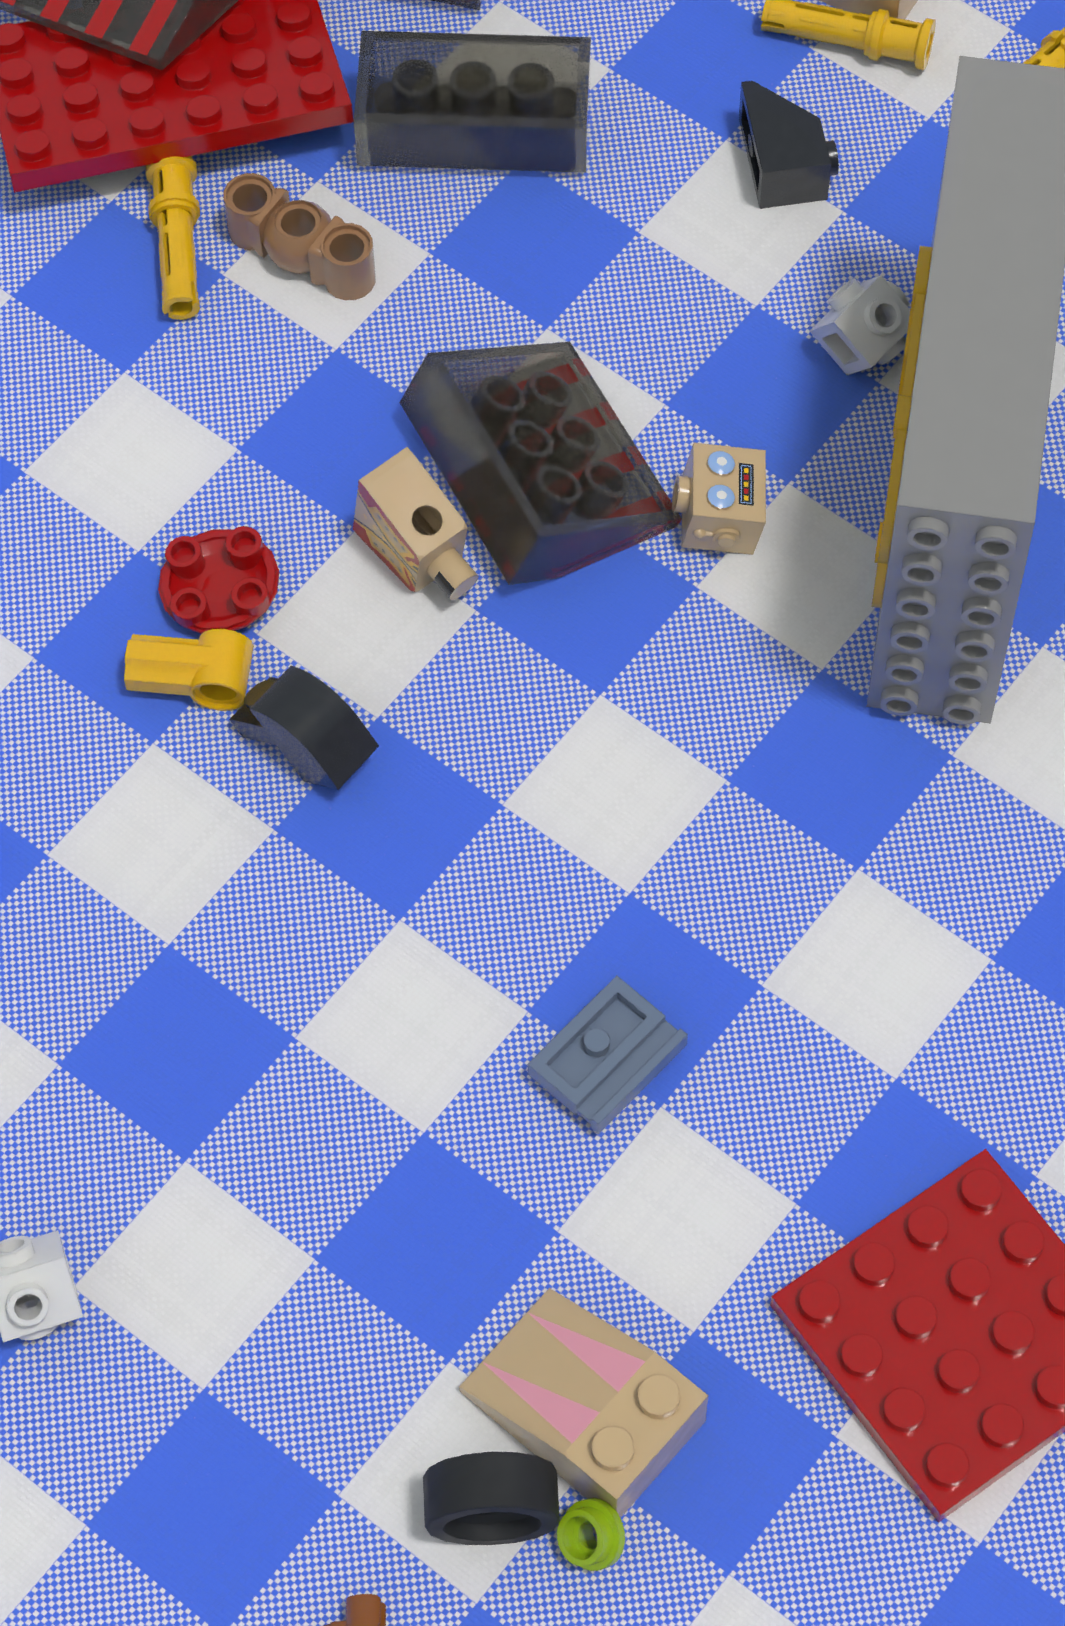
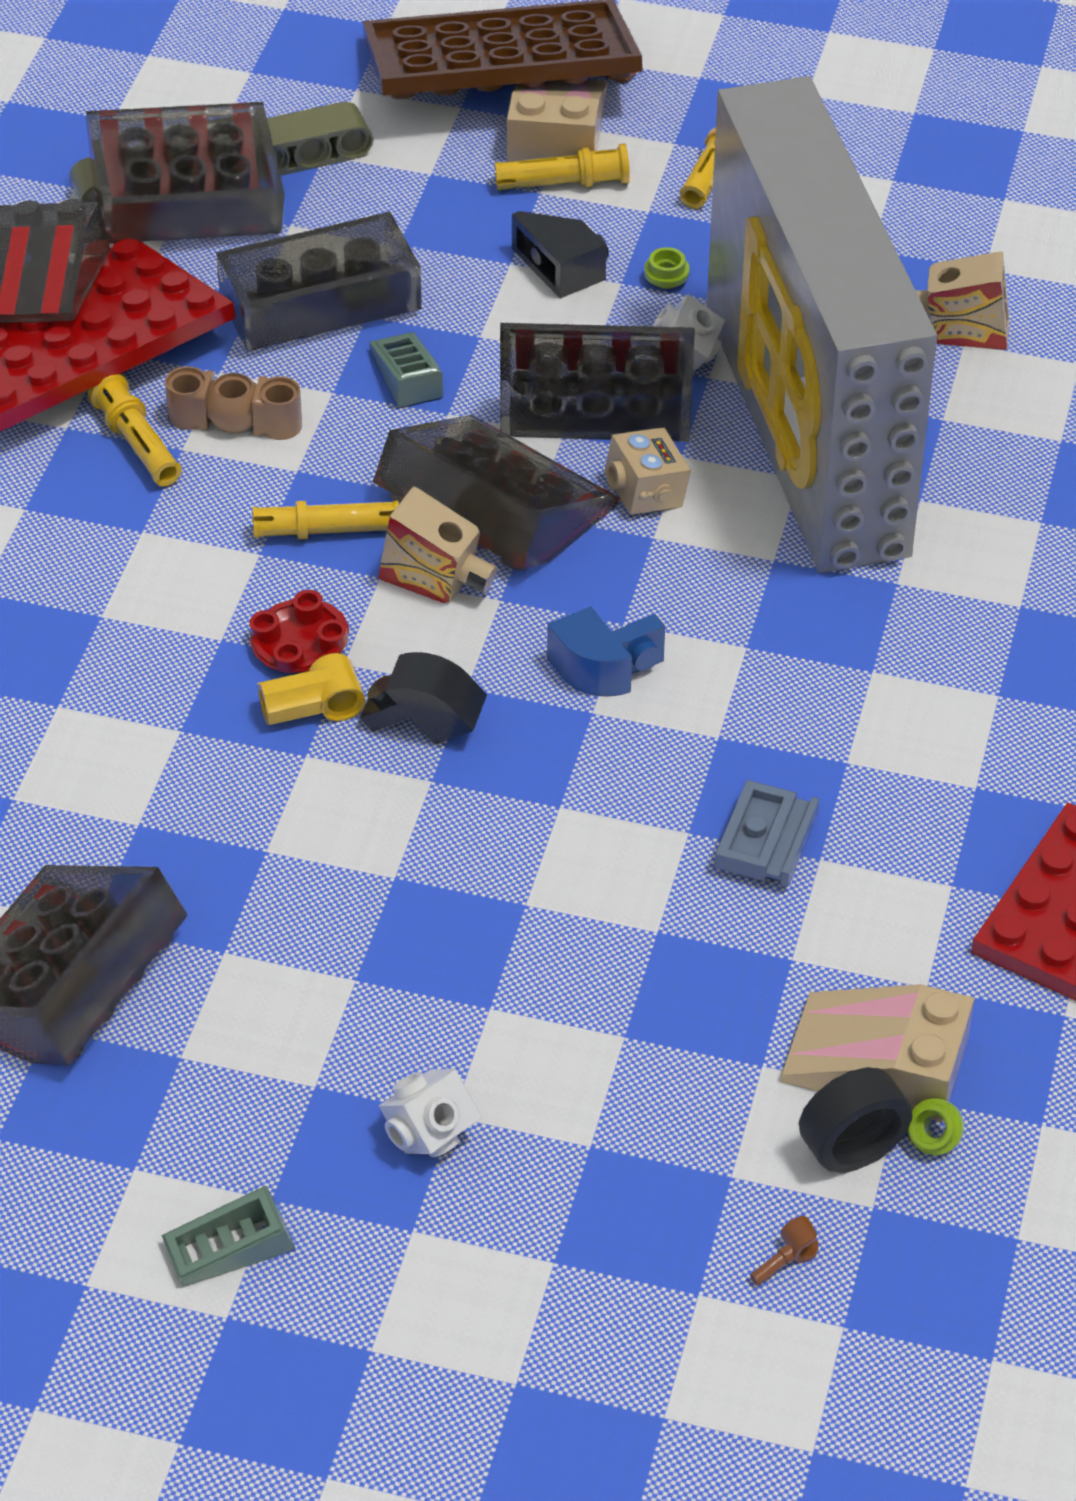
camera: 25 degrees left, 15 degrees down
none -> yellow pin [252,500,399,540]
none -> sand green slope [369,332,443,408]
none -> clear smoke slope [500,323,695,442]
none -> blue brick [547,606,665,697]
none -> lime plate [644,247,690,289]

